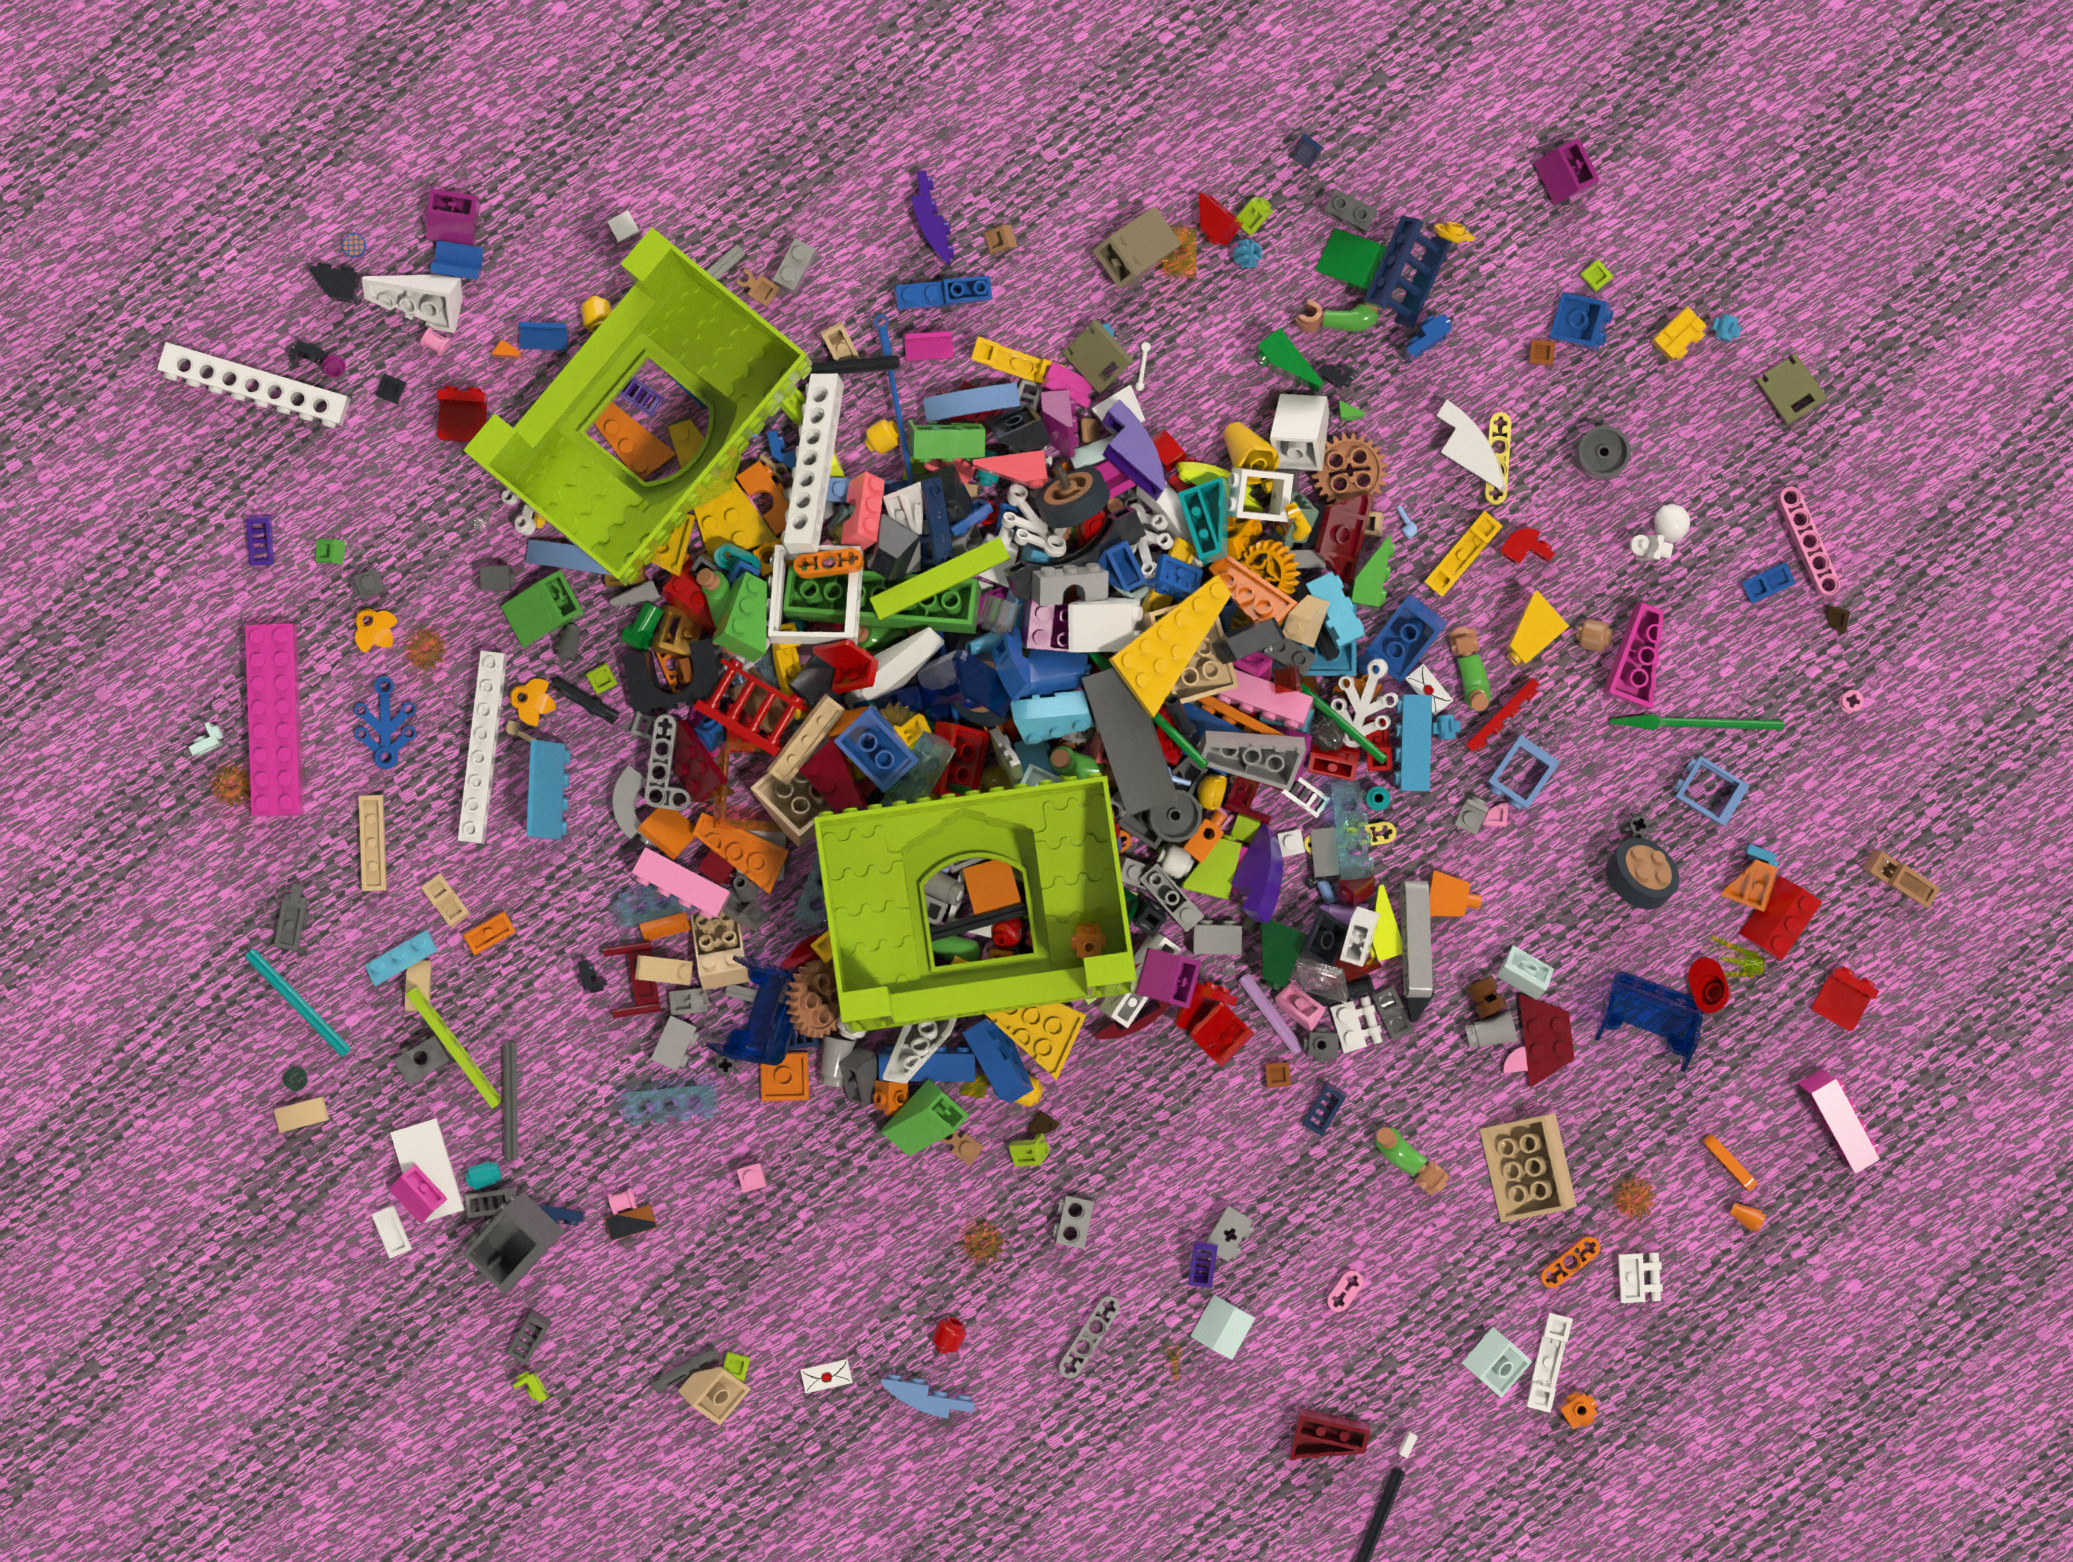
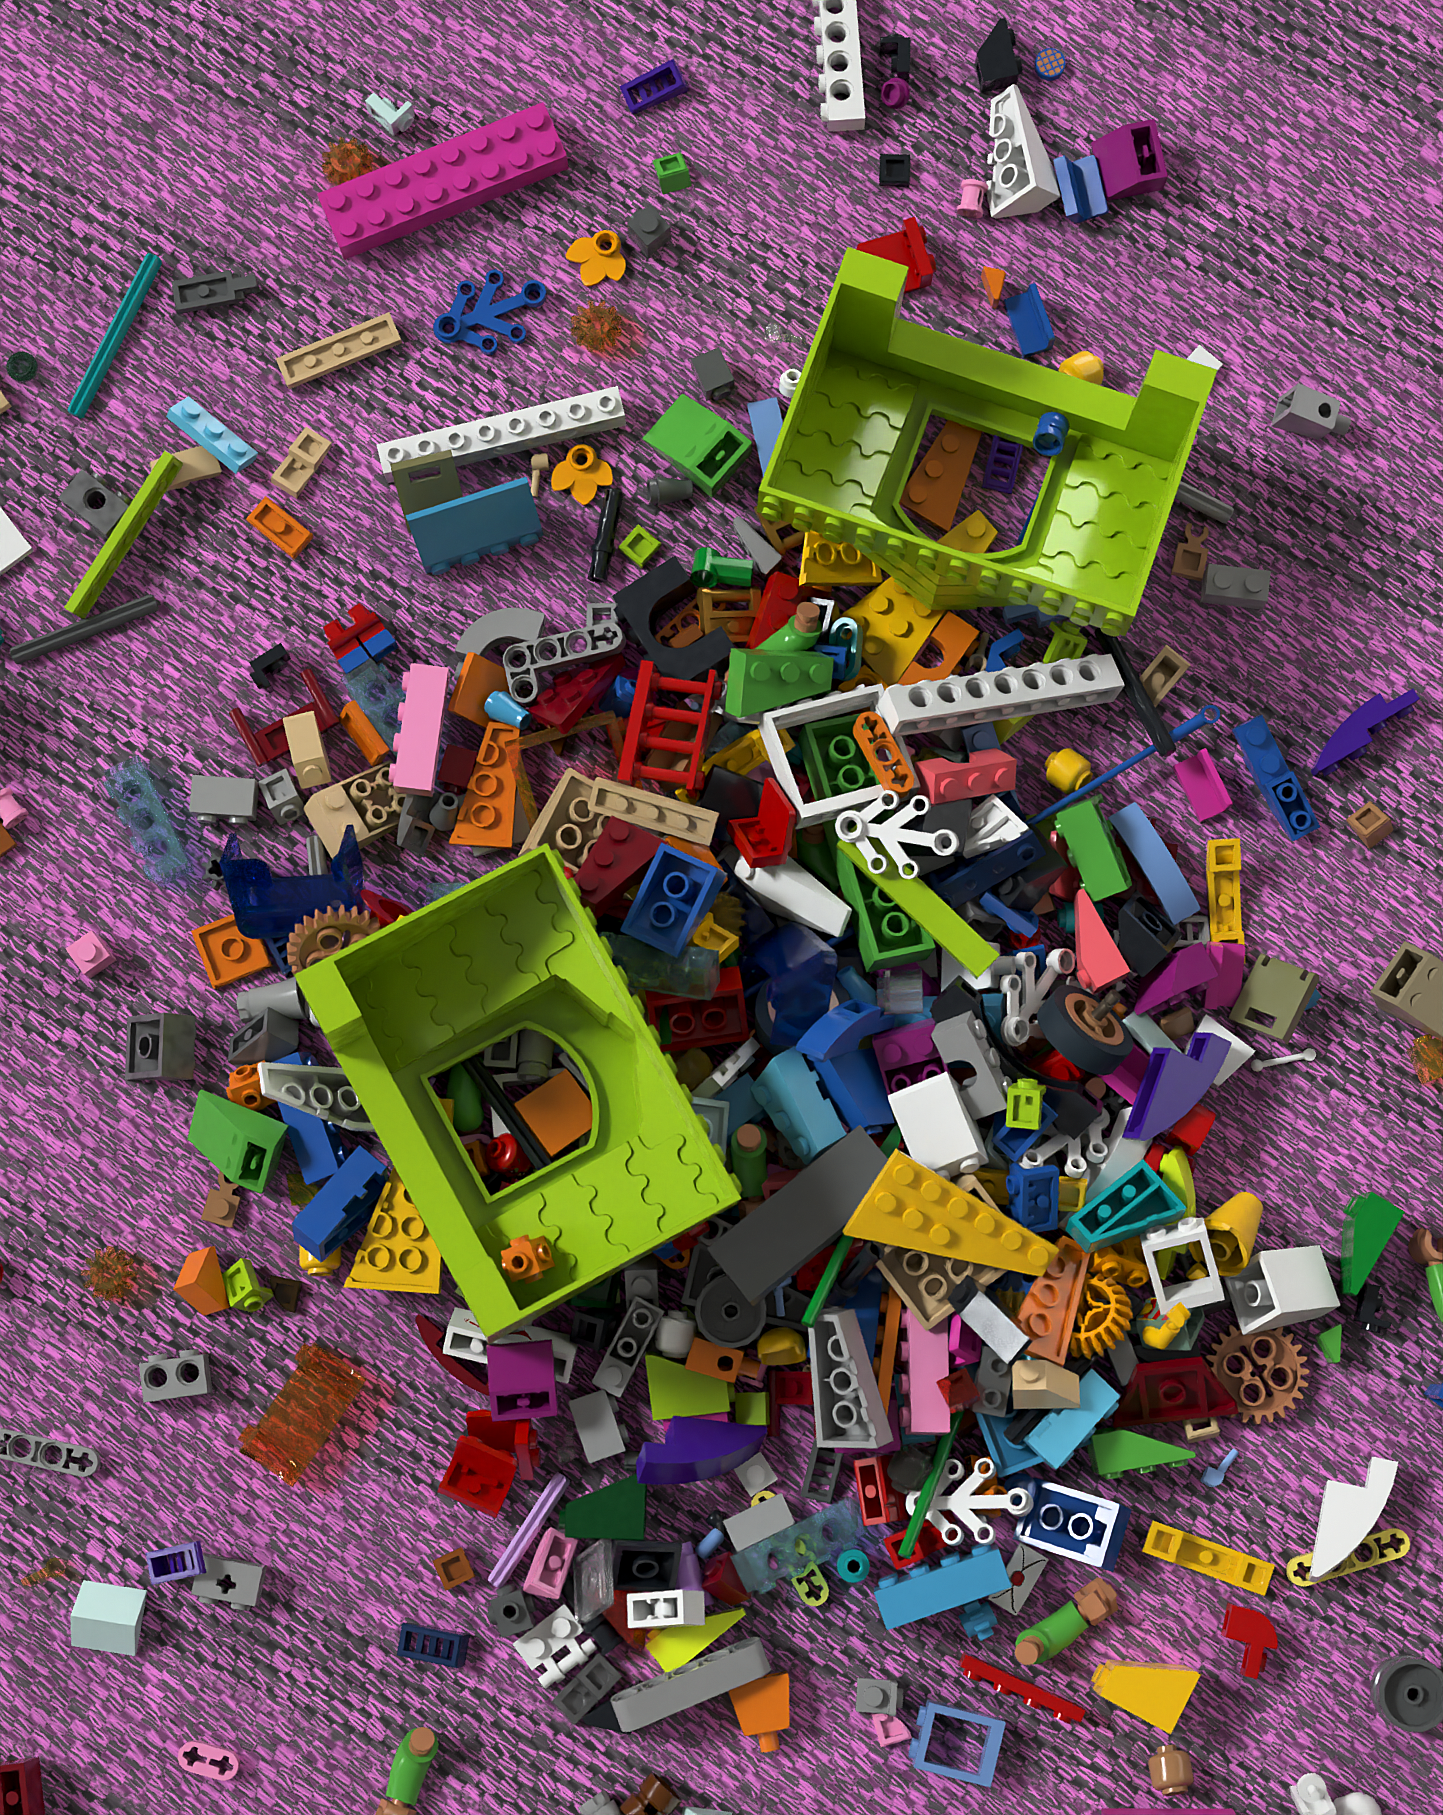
camera: 70 degrees right, 5 degrees down
none -> flat silver slope [125,1013,197,1081]
none -> orange slope [173,1246,230,1316]
none -> clear orange piece [237,1340,367,1488]
none -> red hips [323,603,399,680]
none -> olive container [390,449,463,533]
none -> dark azure cone [484,691,532,730]
none -> white plant [835,790,959,879]
none -> lime bracket [1006,1078,1046,1130]
none -> blue wheel [1033,412,1070,456]
none -> light grey torso [1271,383,1351,440]

